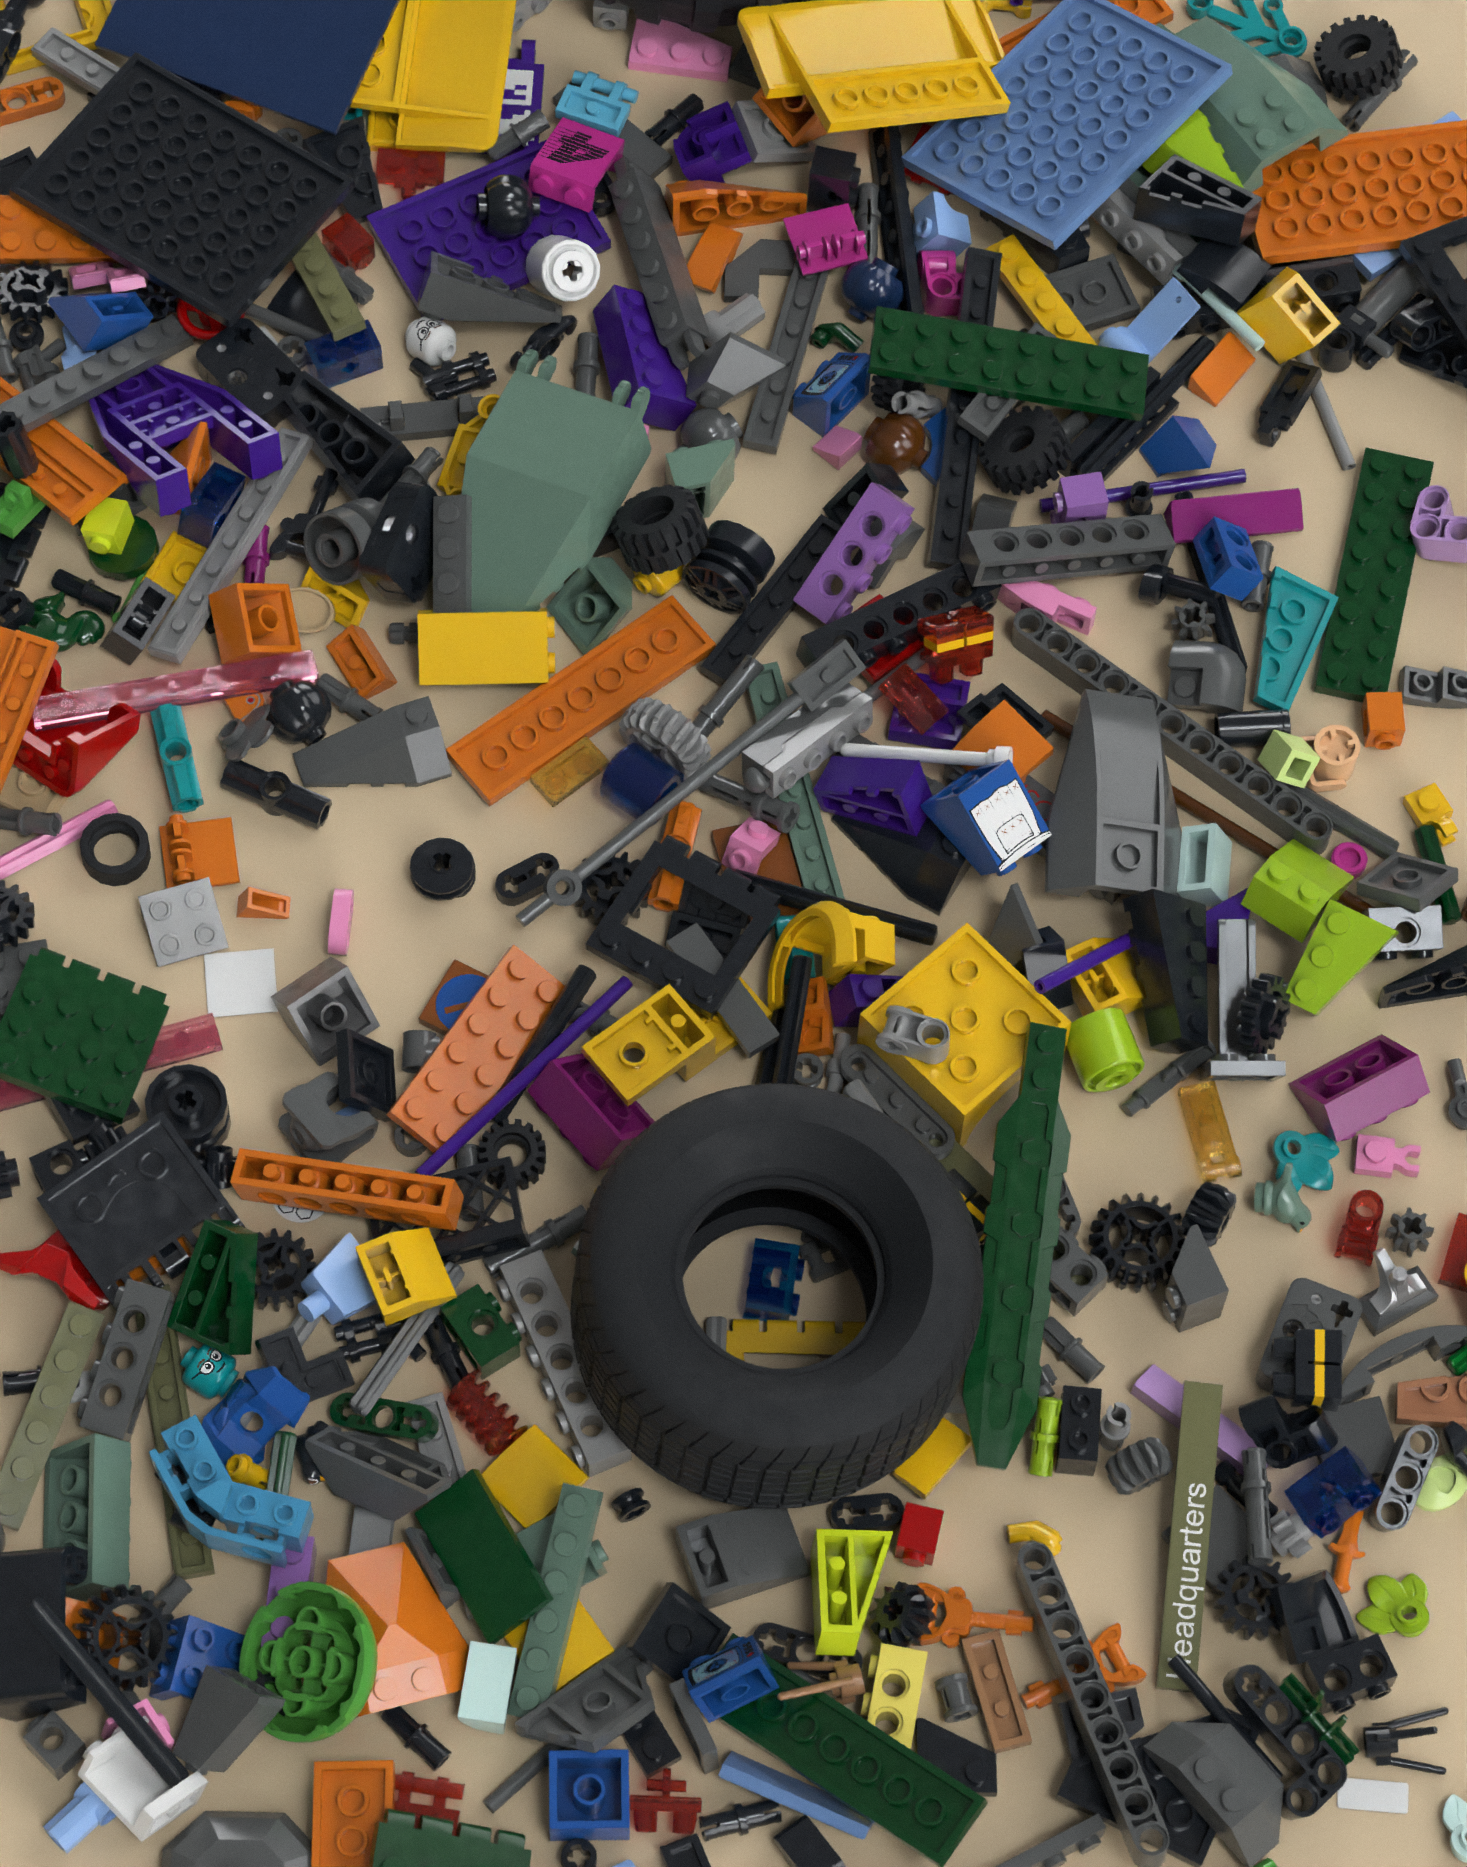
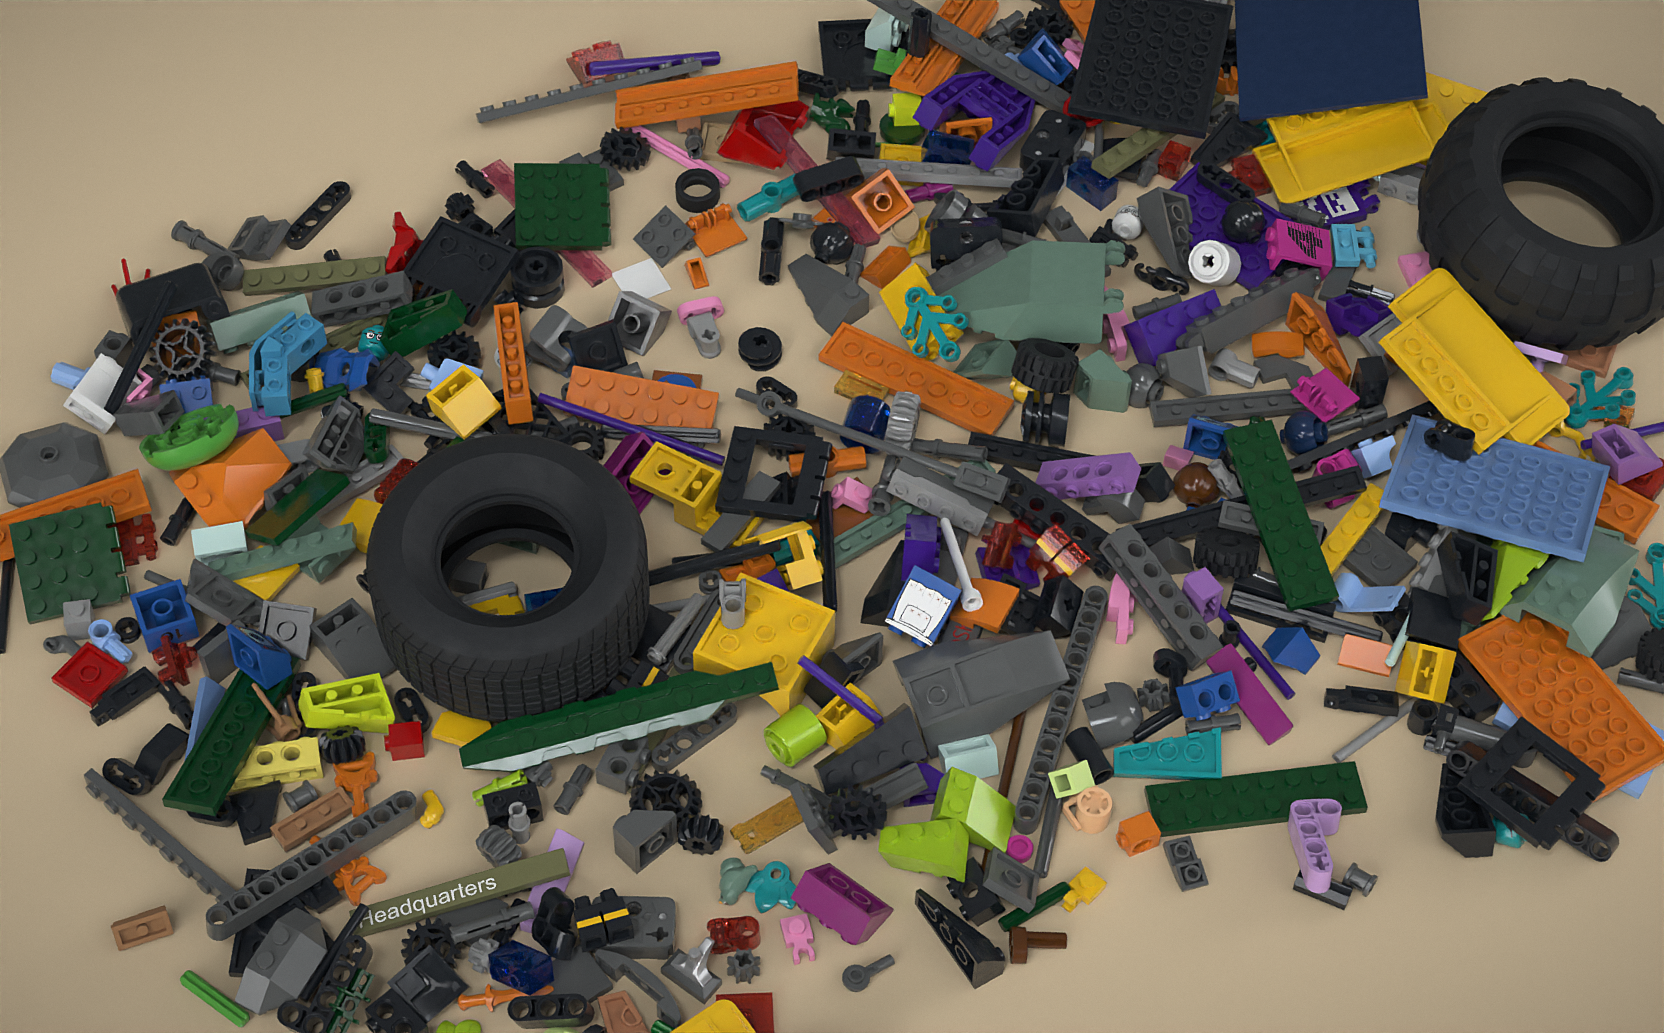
camera: 70 degrees right, 10 degrees down
none -> light grey piece [686,311,721,359]
none -> black beam [793,156,865,202]
none -> teal plant [901,287,969,363]
none -> black brick [1032,575,1084,639]
none -> black beam [1196,162,1255,203]
none -> black piece [1424,418,1475,461]

